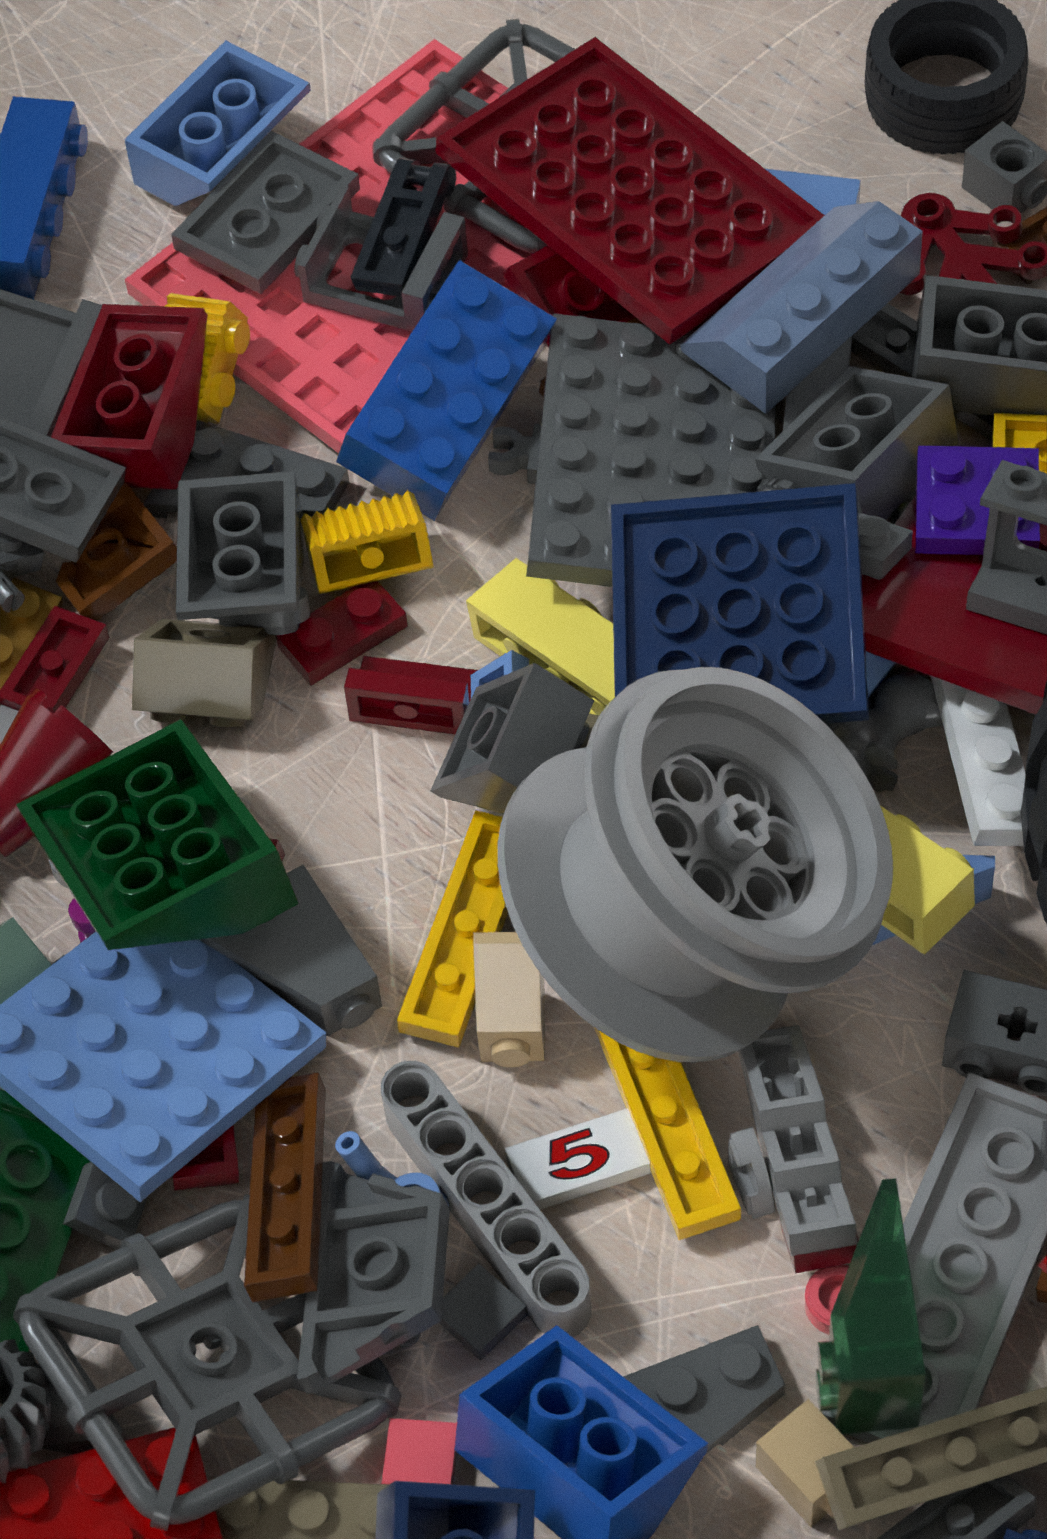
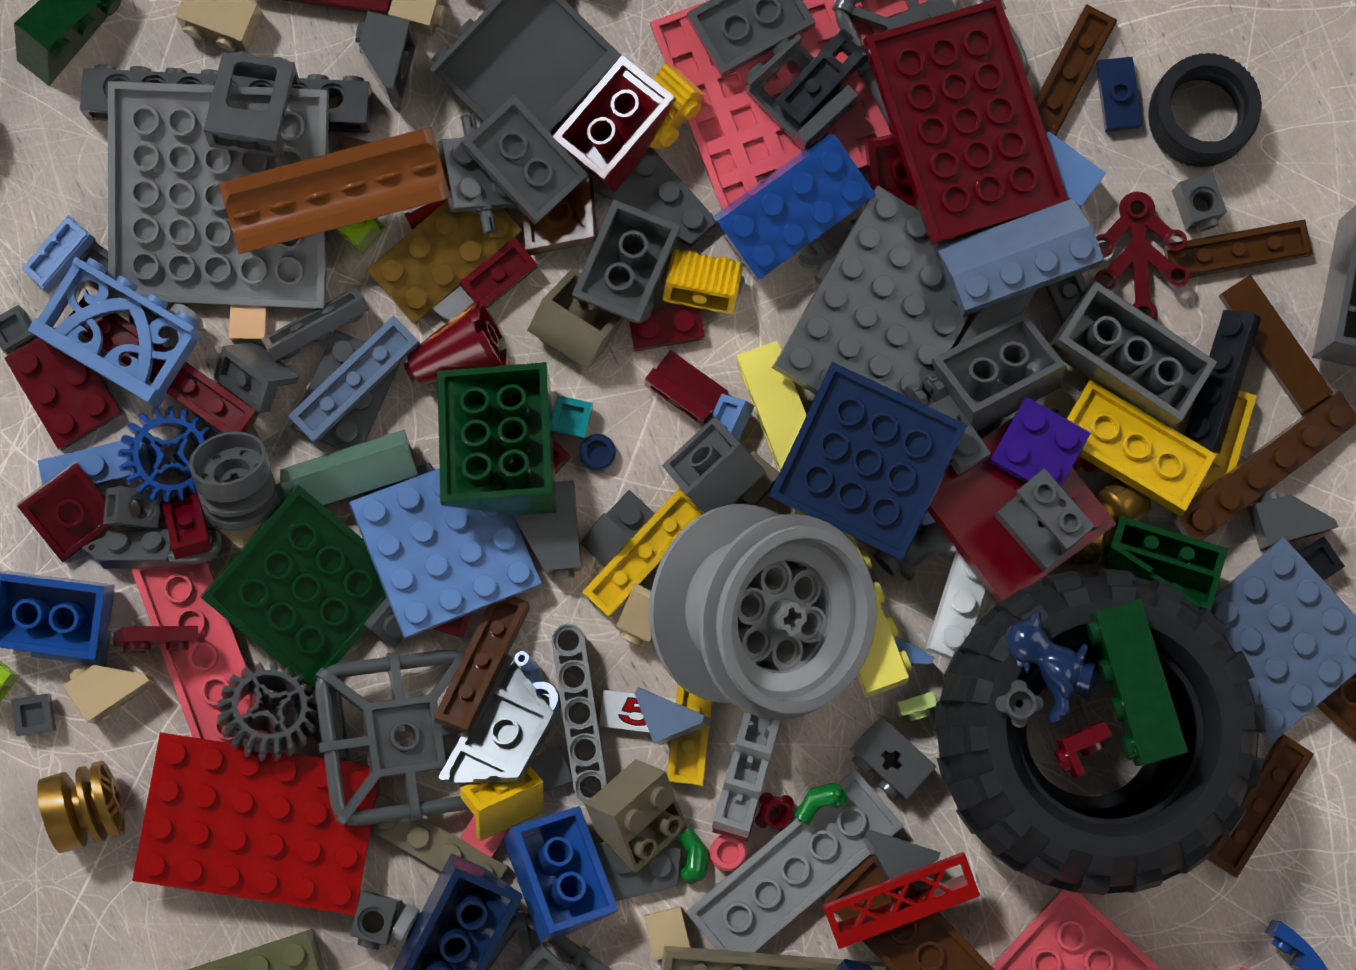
camera: 20 degrees right, 25 degrees up
light grey tile [728,1127,775,1219] -> none
clear green slope [815,1178,926,1434] -> none
none -> yellow panel [460,766,544,841]
none -> teal plate [552,395,593,440]
none -> dark blue tile [579,434,616,471]
none -> dark grey slope [580,490,655,567]
none -> dark tan slope [585,759,687,873]
none -> sand blue slope [635,687,712,745]
none -> green arm [676,826,710,884]
none -> dark red plate [755,792,794,831]
none -> green arm [794,783,848,826]
none -> yellowish green plate [895,692,937,722]
none -> reddish brown tile [1035,4,1117,136]
none -> dark blue plate [1096,56,1142,132]

